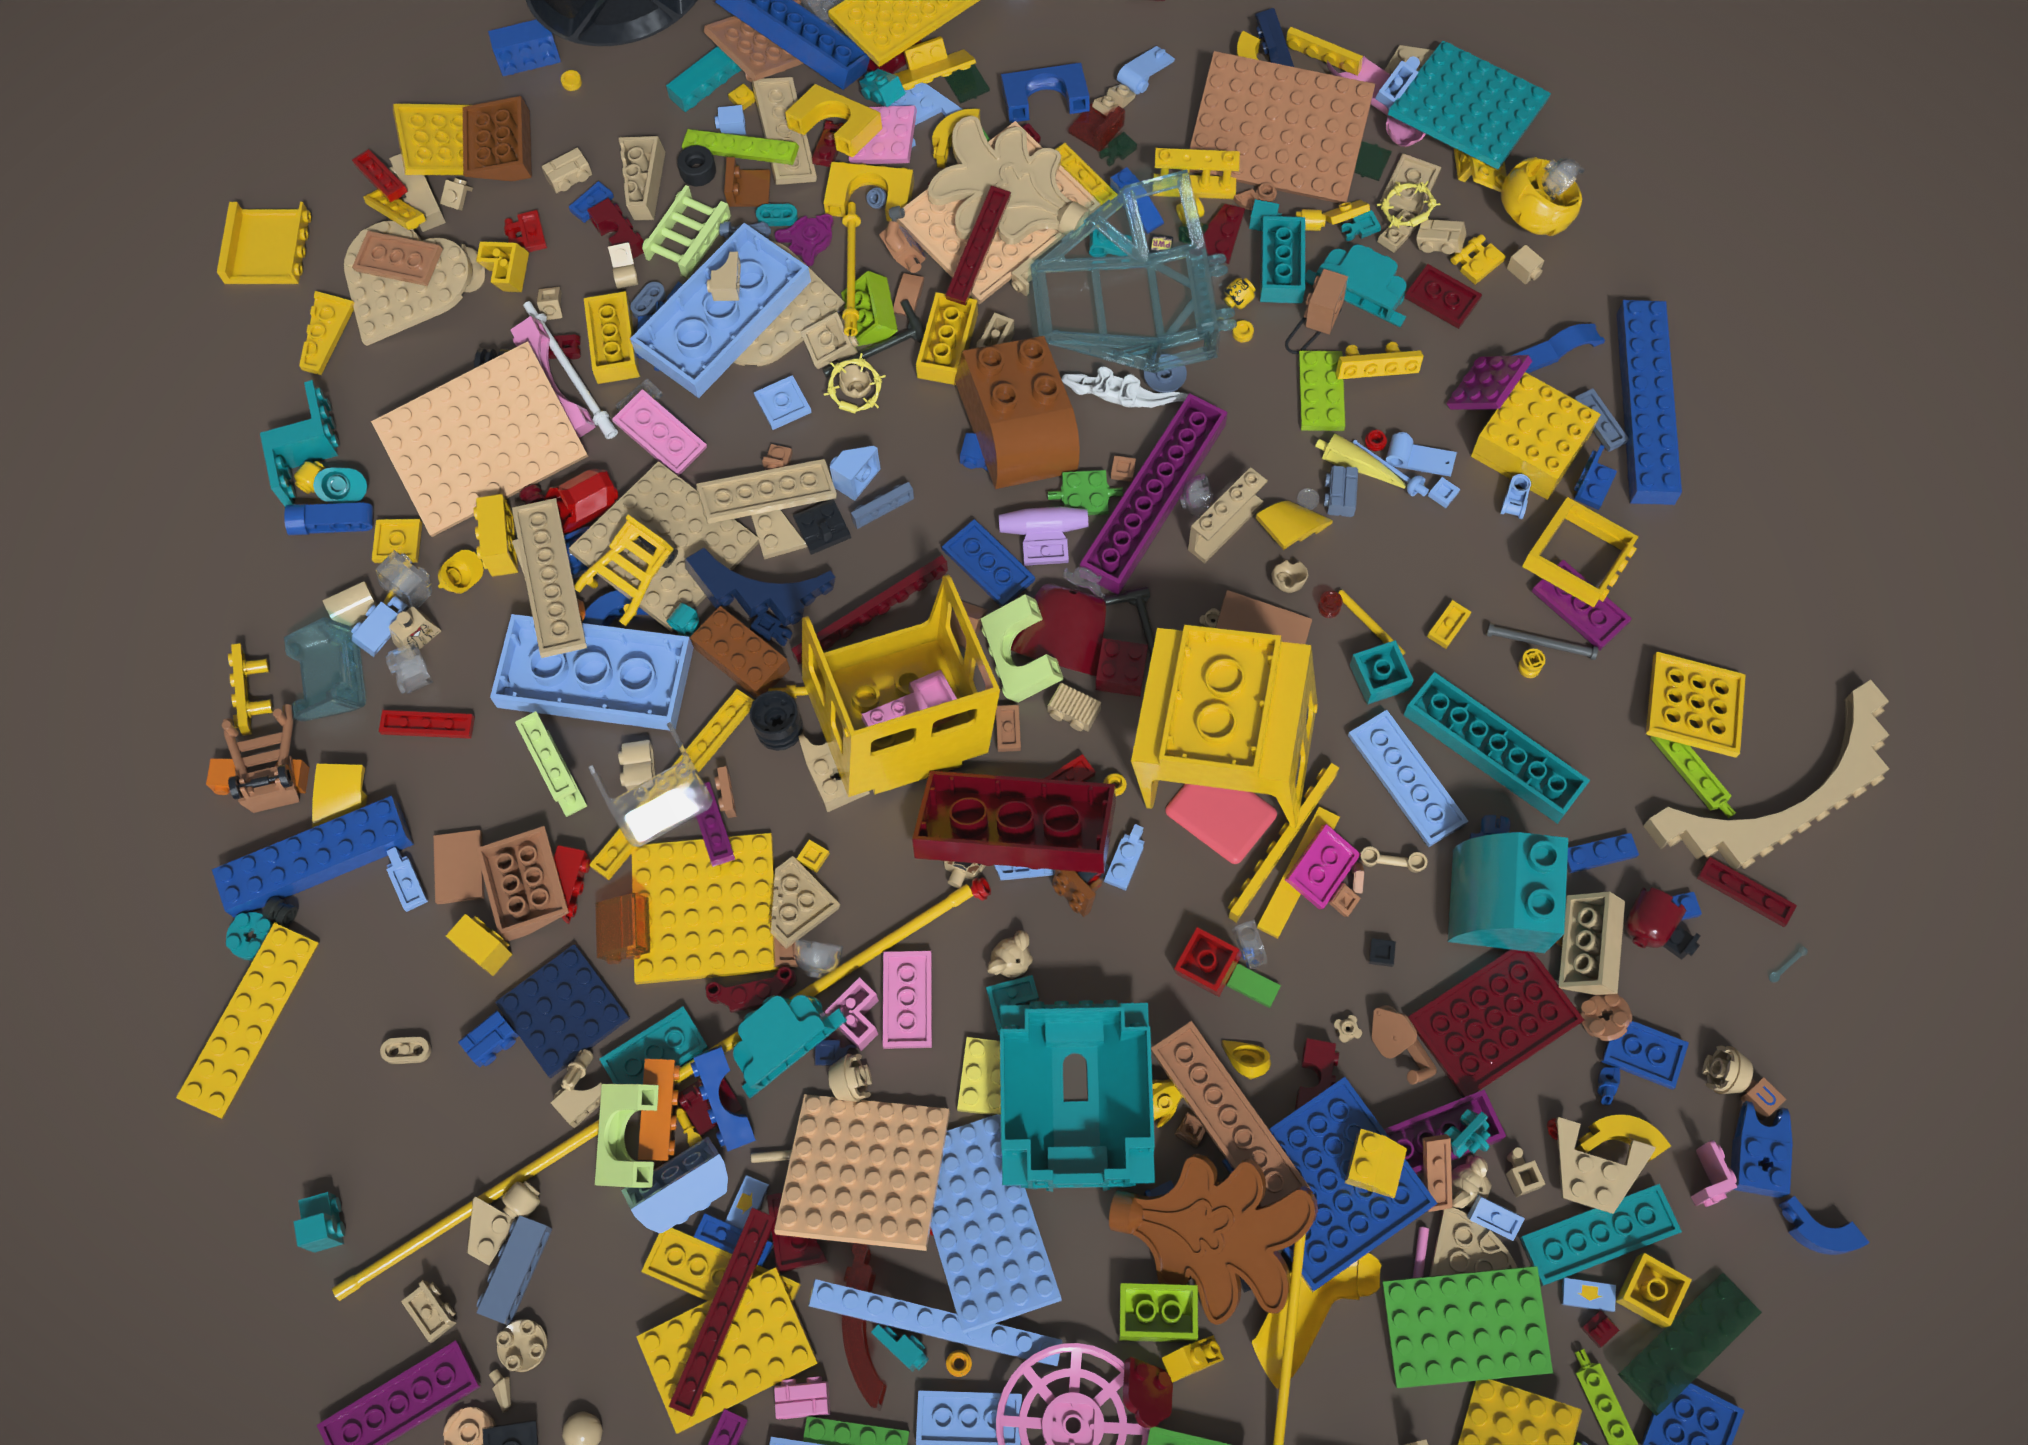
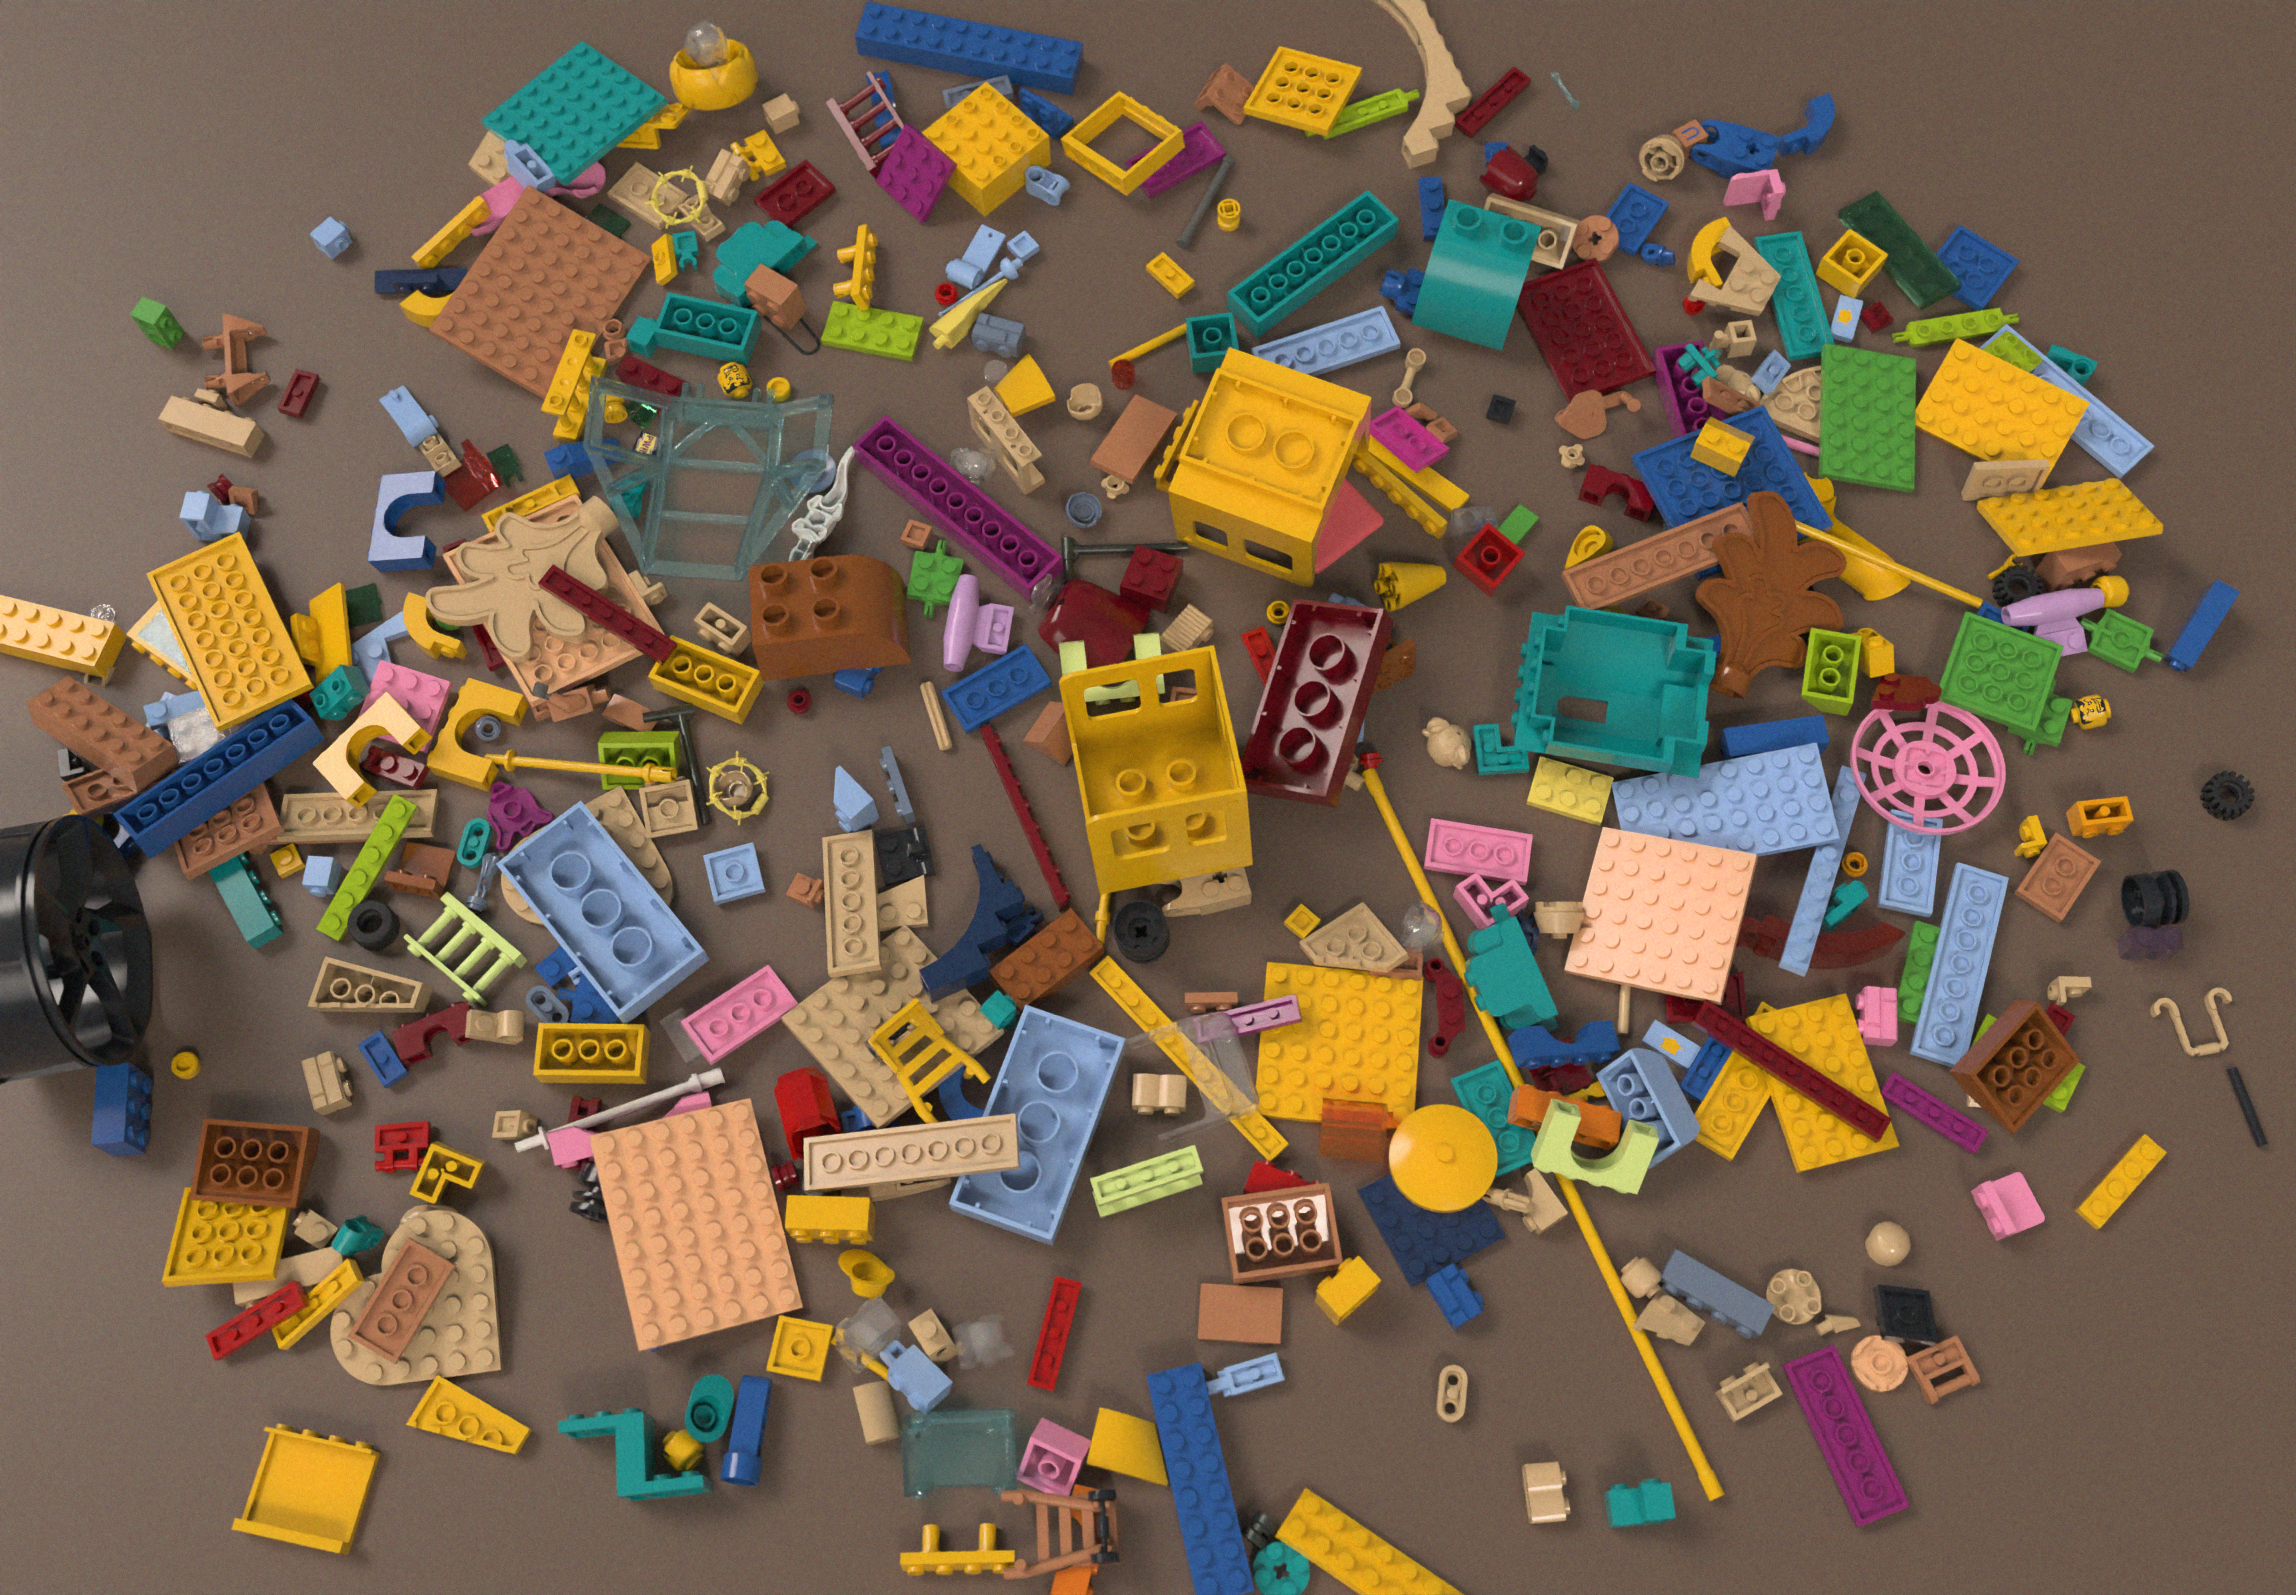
camera: 80 degrees left, 0 degrees up
tan arch [707,252,741,301] -> none
bright pink plate [862,670,960,728] -> none
yellow brick [1295,209,1326,231] -> none
none -> teal piece [332,1214,384,1256]
none -> dark red plate [787,690,812,714]
none -> dark red fence [826,71,905,179]
none -> tan axle [920,681,952,751]
none -> bright pink slope [1016,1418,1092,1496]
none -> sand blue hair [1065,491,1102,529]
none -> nougat bracket [1193,63,1255,126]
none -> yellow cone [1374,561,1446,612]
none -> yellow dish [1388,1104,1498,1213]
none -> tan brick [1522,1462,1570,1524]
none -> blue brick [1718,715,1830,761]

